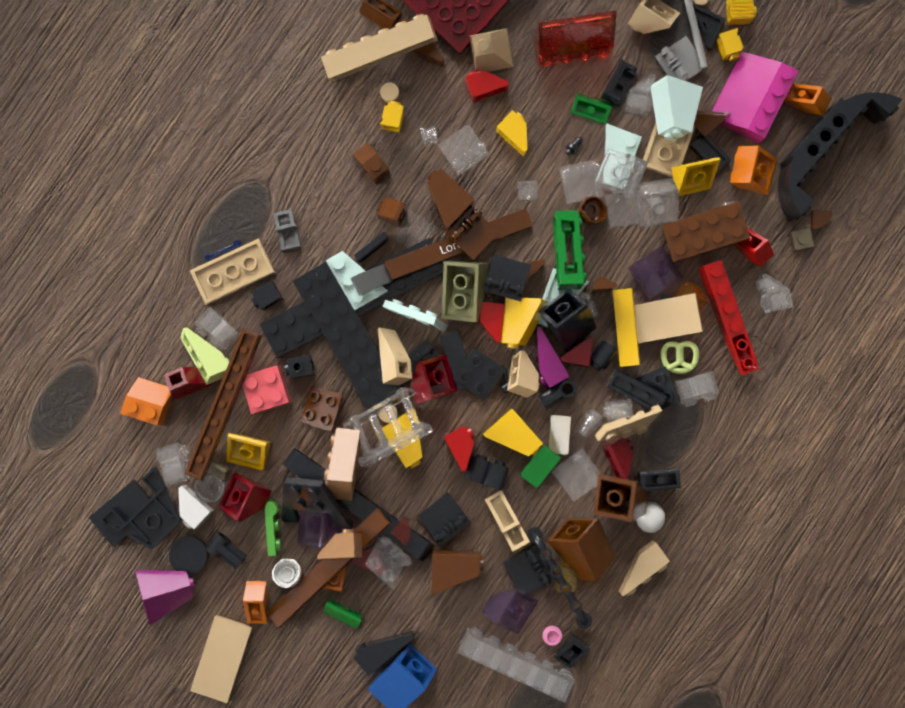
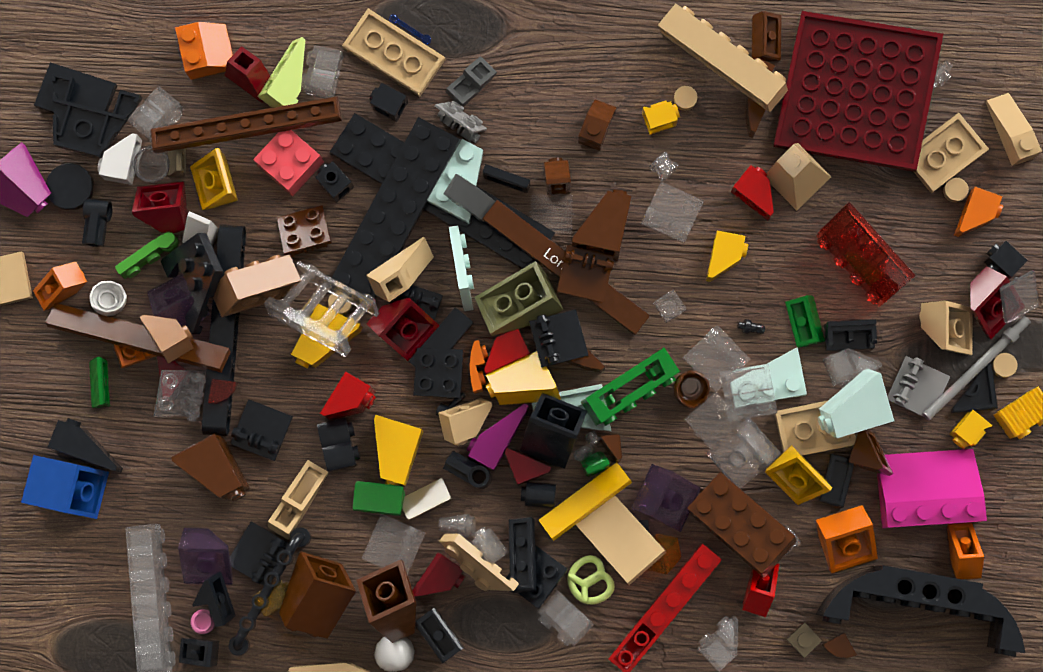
camera: 65 degrees right, 5 degrees down
none -> white slope [182,211,219,247]
none -> black slope [192,571,236,627]
none -> light grey hinge [435,101,487,143]
none -> orange slope [470,340,488,394]
none -> green slope [580,451,610,477]

